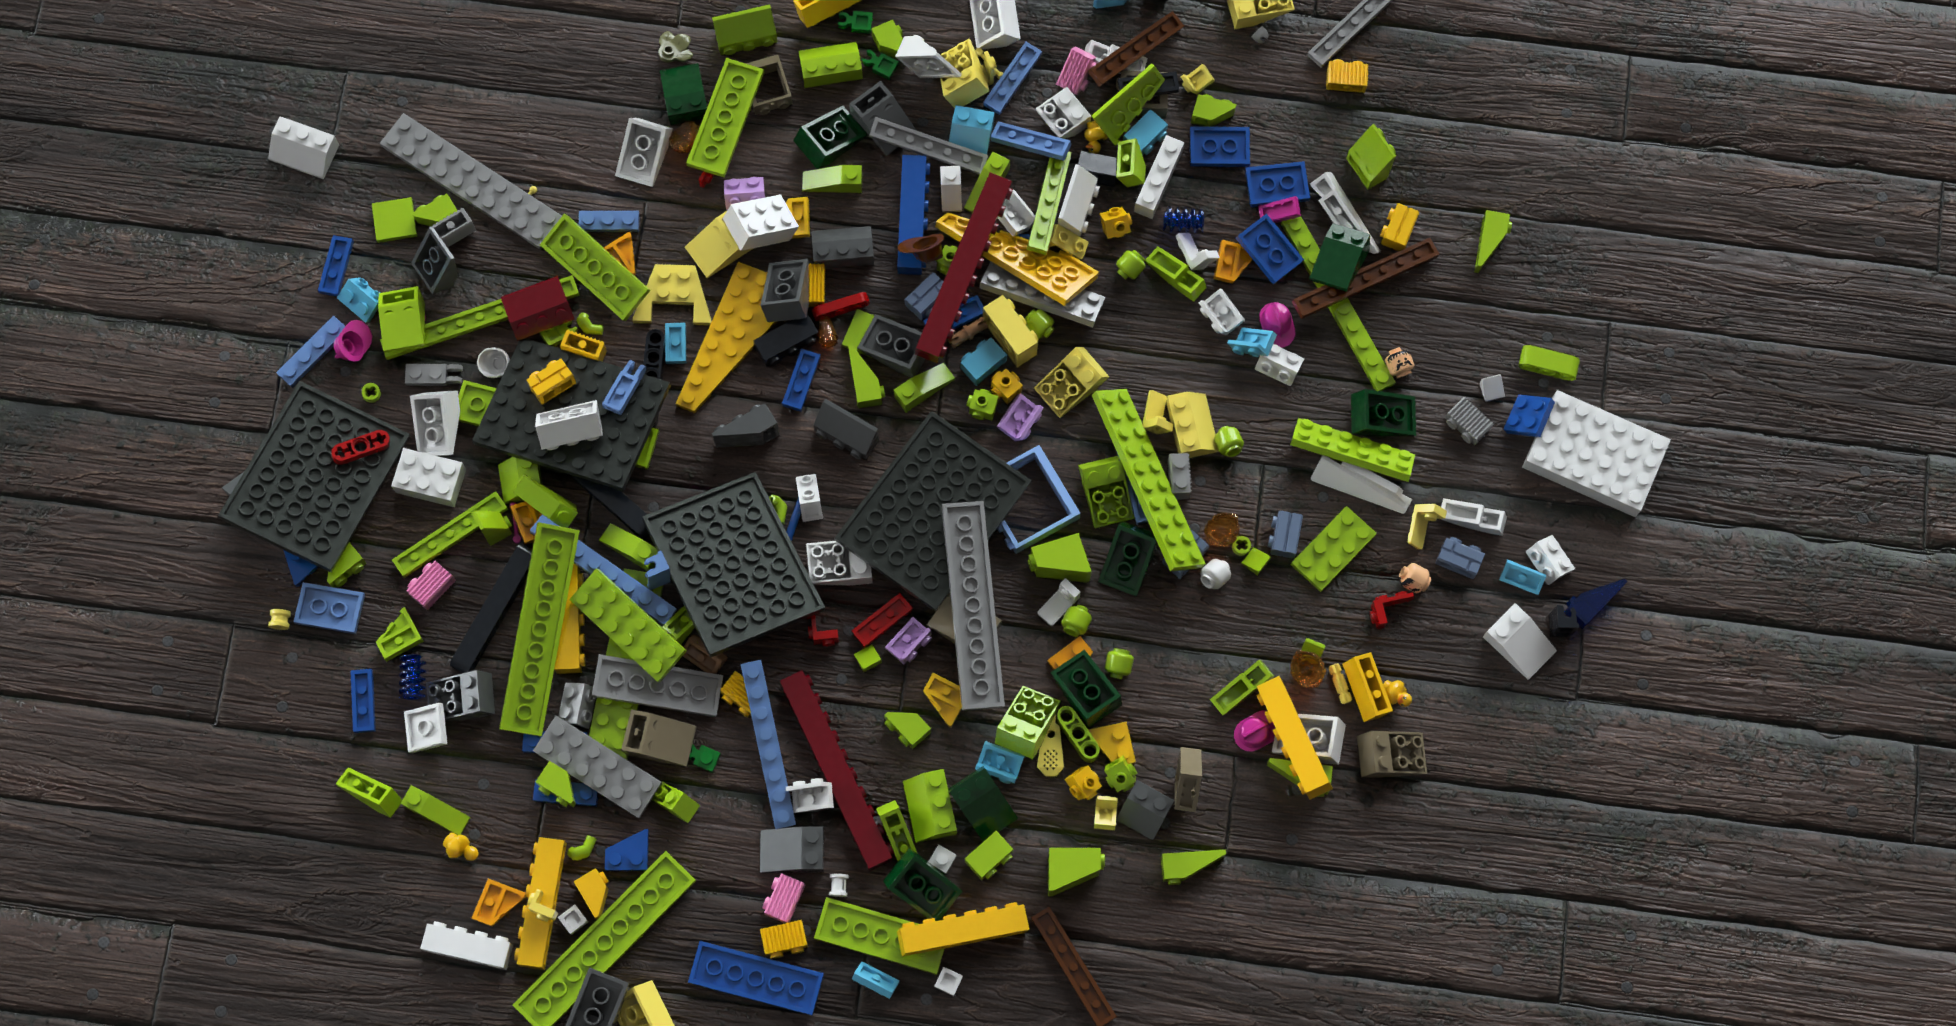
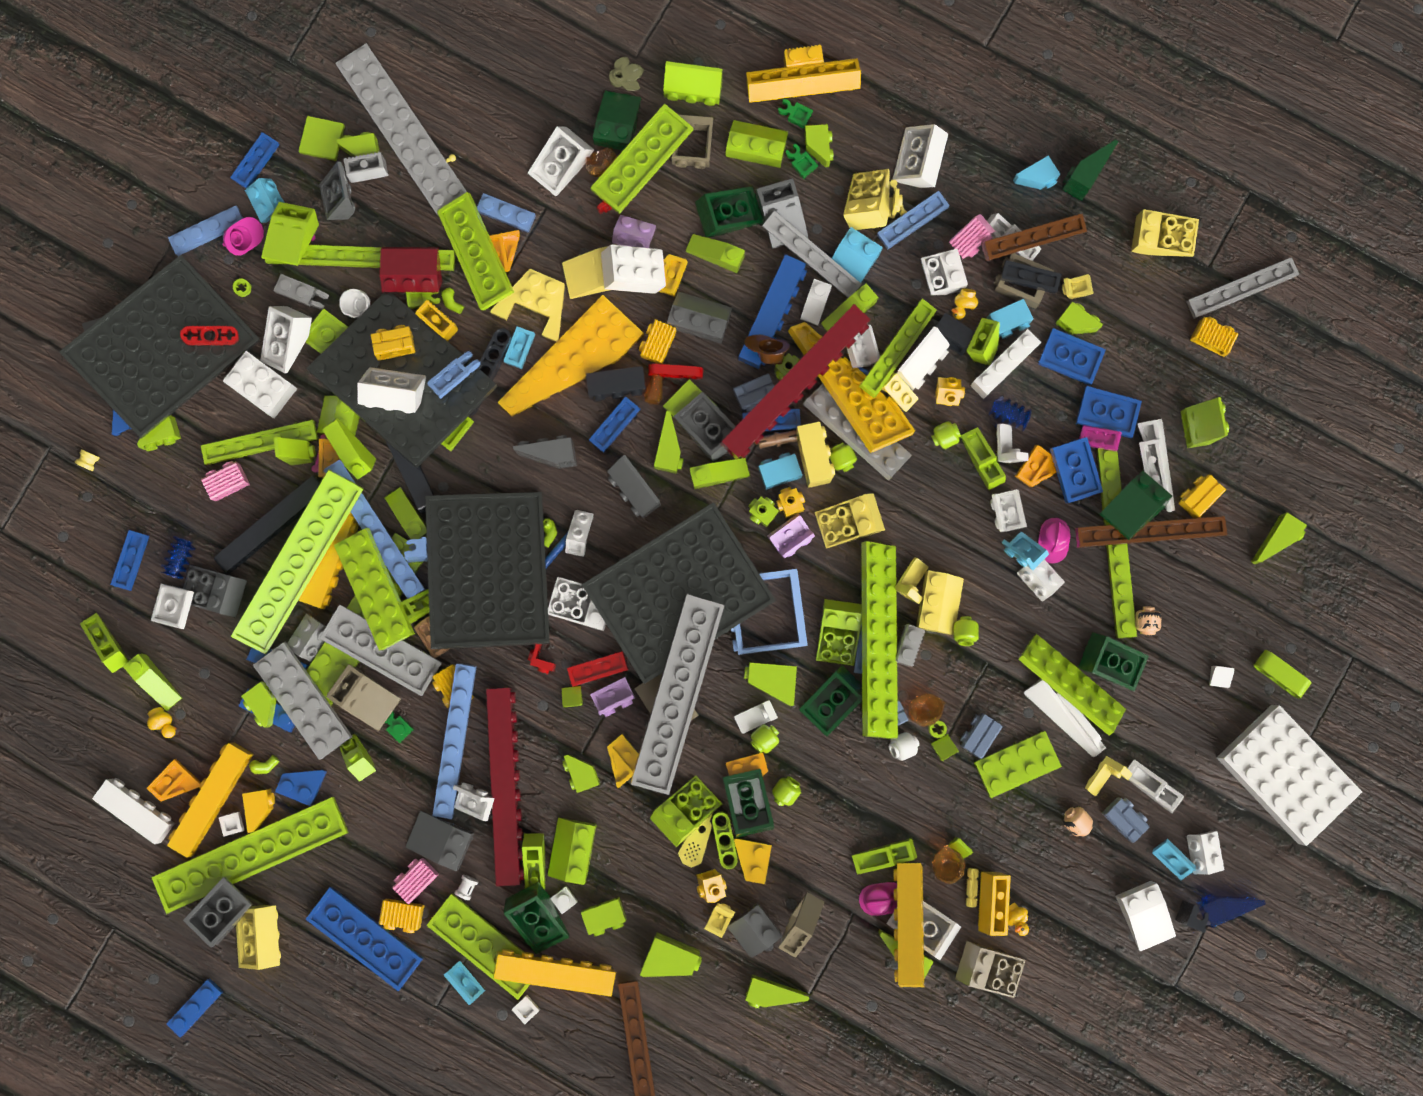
camera: 25 degrees right, 10 degrees up
white slope [268,116,339,179] -> none
medium blue plate [293,582,365,634] -> none
lime wing [376,607,424,662] -> none
light yellow bracket [527,889,558,922] -> none
dark grey slope [761,259,809,322] -> none
white slope [895,35,961,78] -> none
dark green slope [948,766,1018,842] -> none
medium azure bracket [975,741,1024,784] -> none
medium blue plate [990,121,1071,161] -> none
lime wing [1092,63,1165,146] -> none
lime brick [1105,756,1137,792] -> none
light grey hinge [1251,26,1269,43] -> none
red bracket [1370,591,1414,629] -> none
light grey brick [1445,397,1494,445] -> none
blue plate [1503,394,1555,437] -> none

